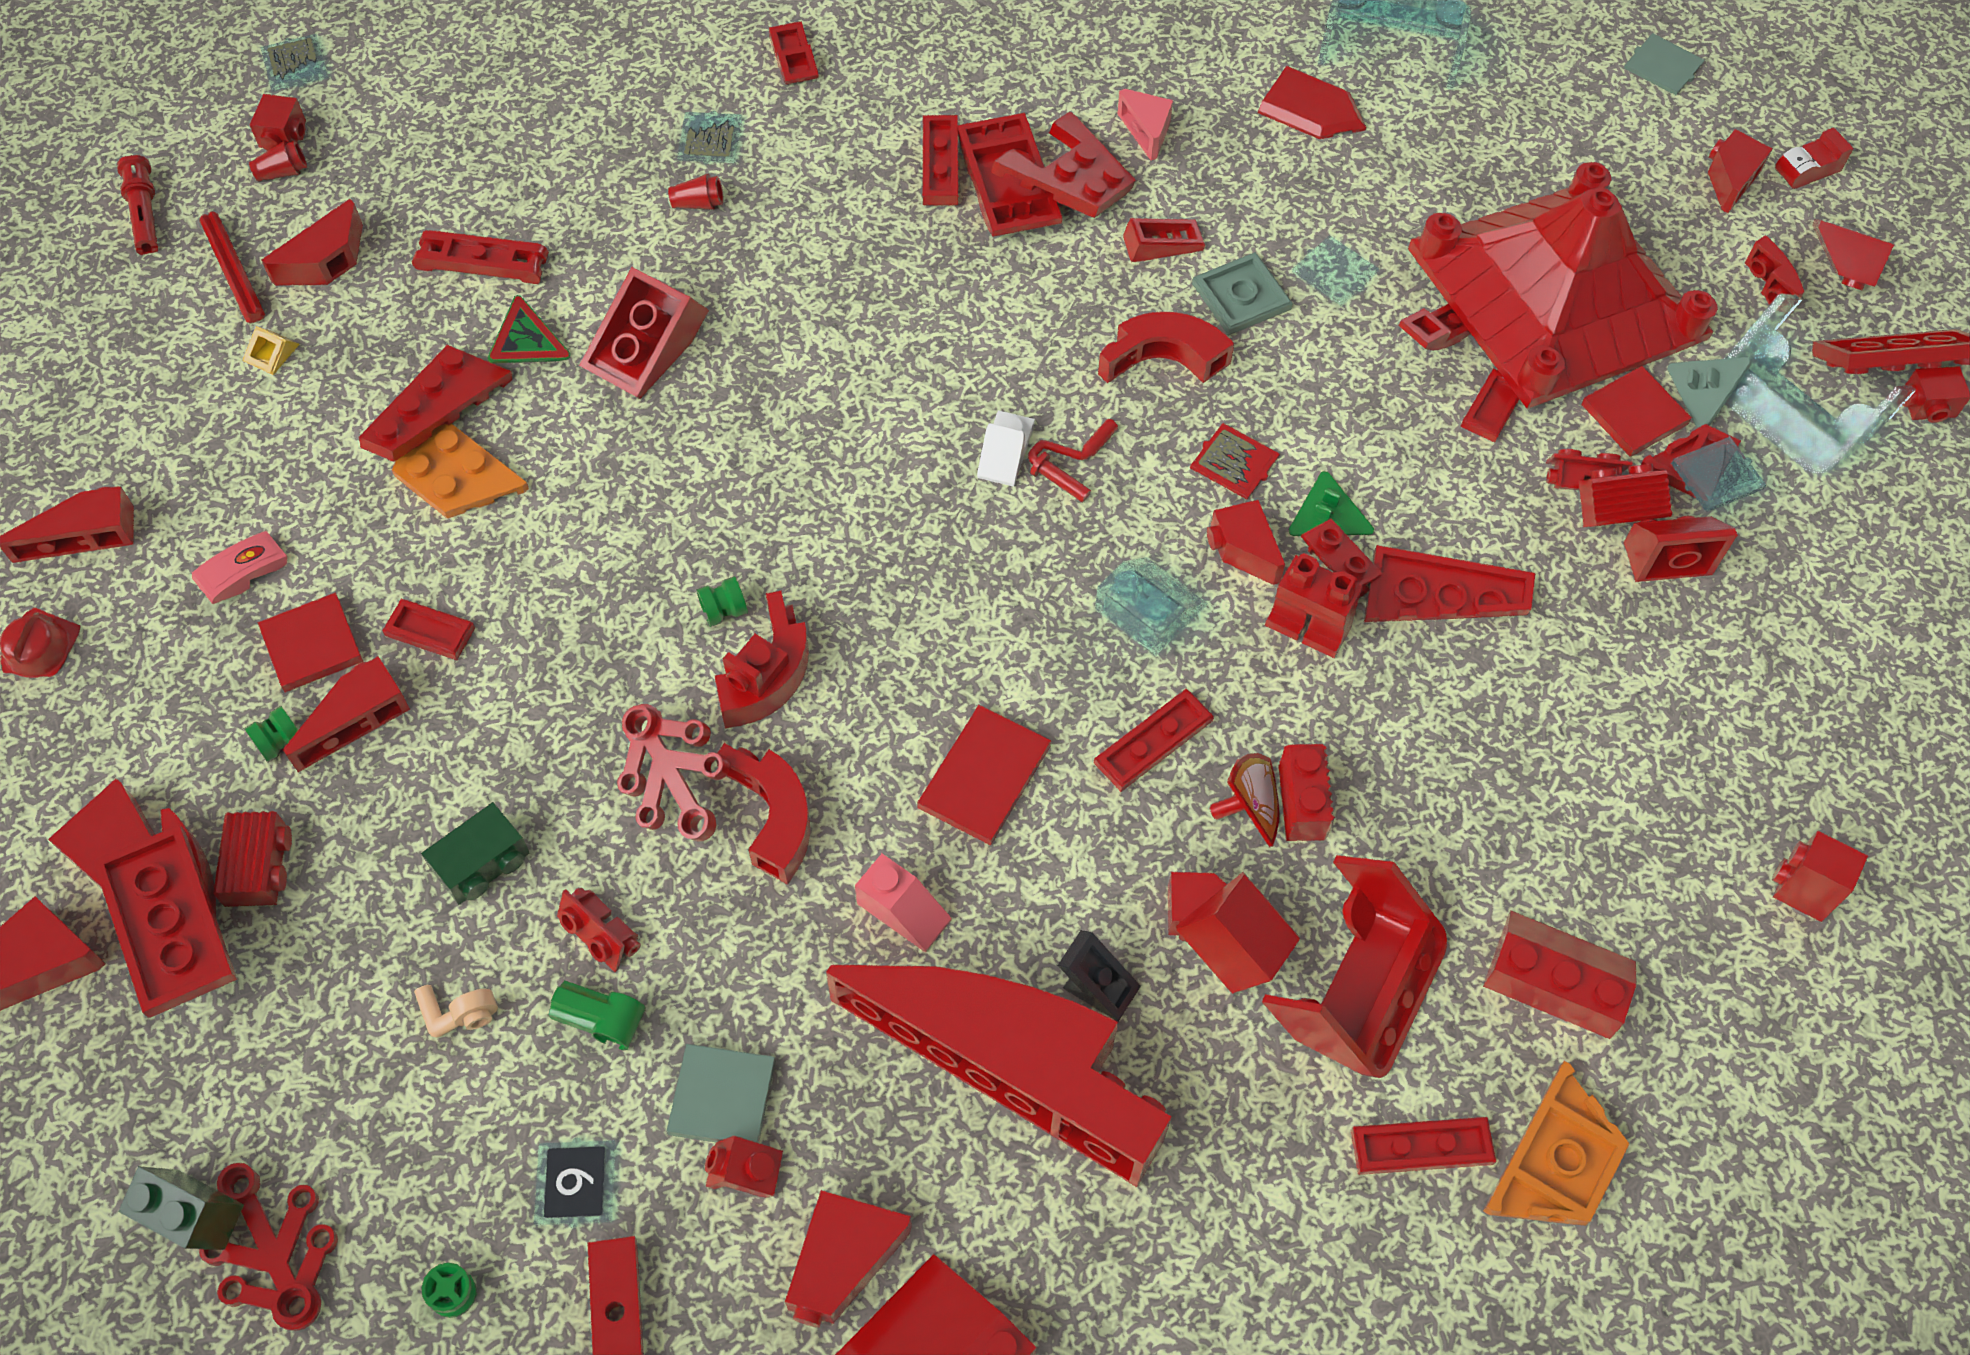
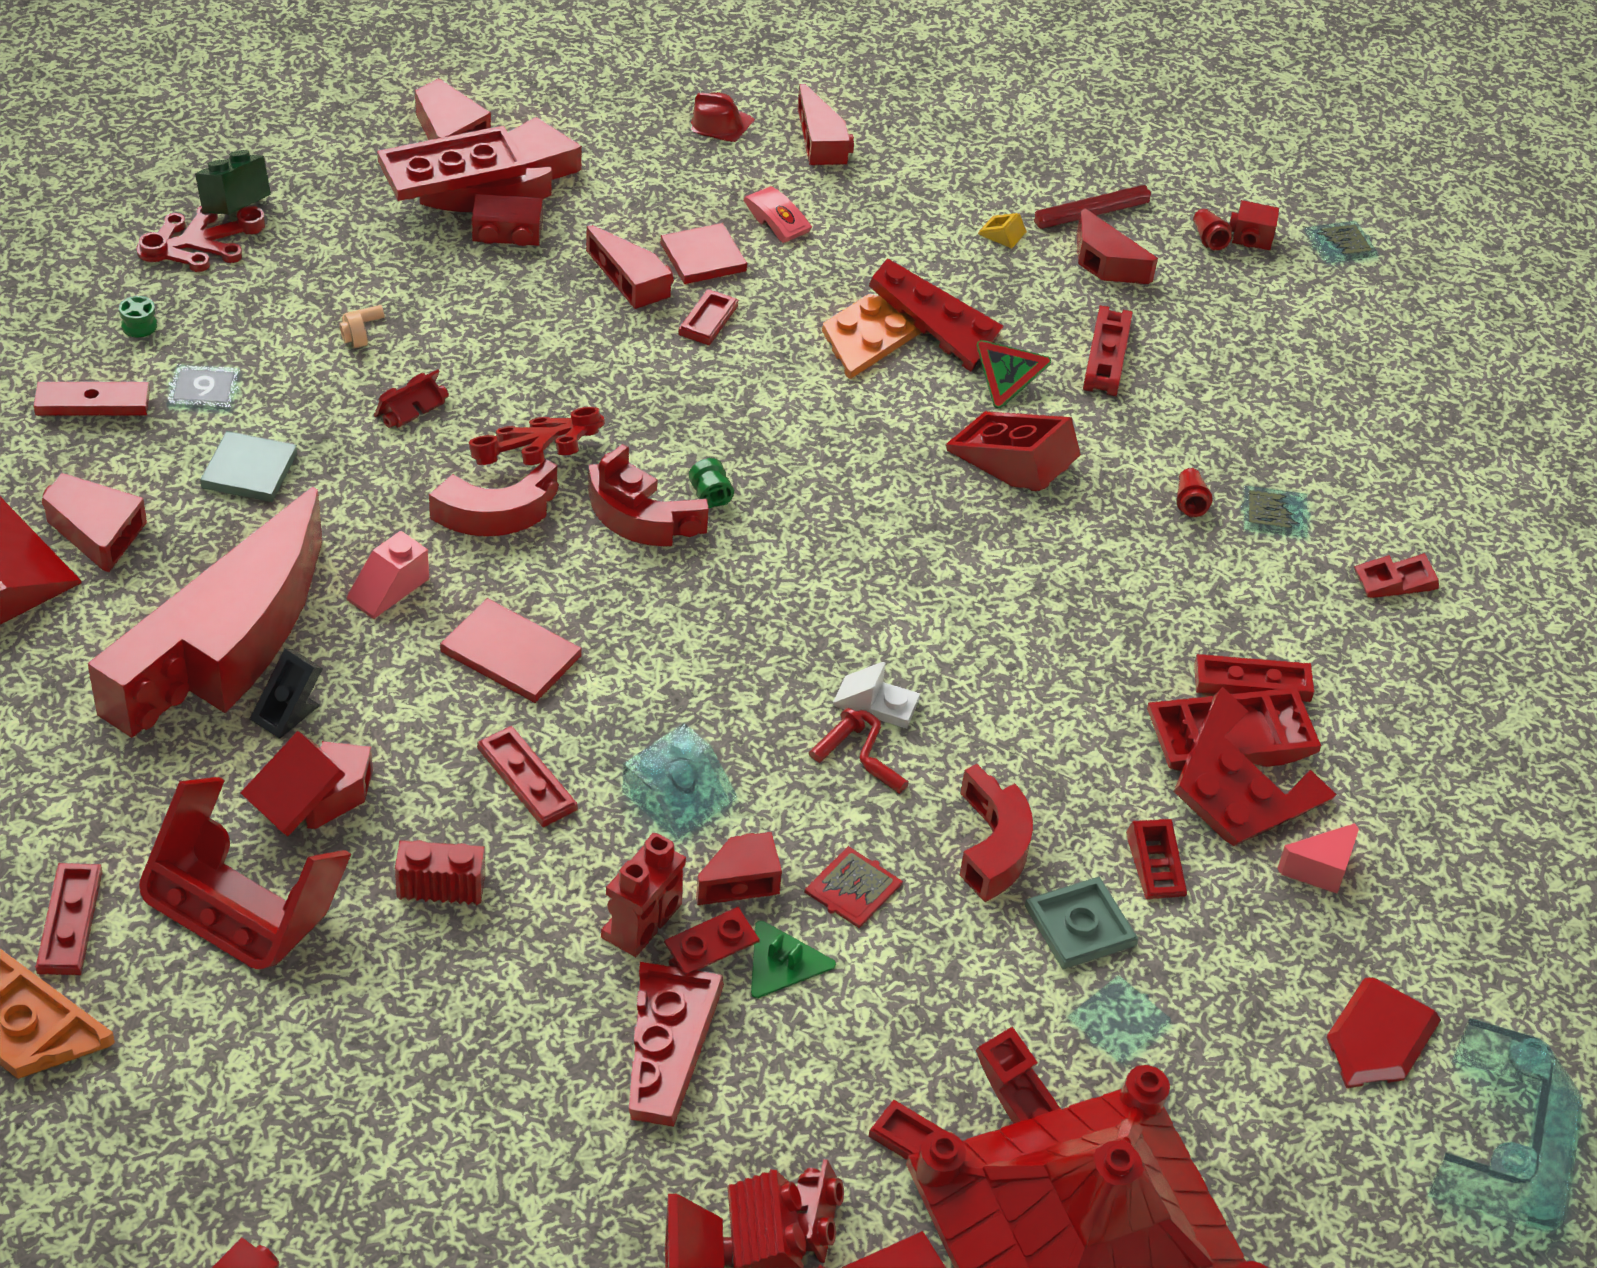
camera: 90 degrees right, 15 degrees down
red pin [117,155,158,255] -> none
green wheel [244,706,298,763] -> none
dark green brick [421,802,530,905] -> none
green piece [548,980,646,1051] -> none
red bracket [705,1136,783,1198] -> none
shield [1210,753,1280,848] -> none
red slope [1483,910,1637,1039] -> none

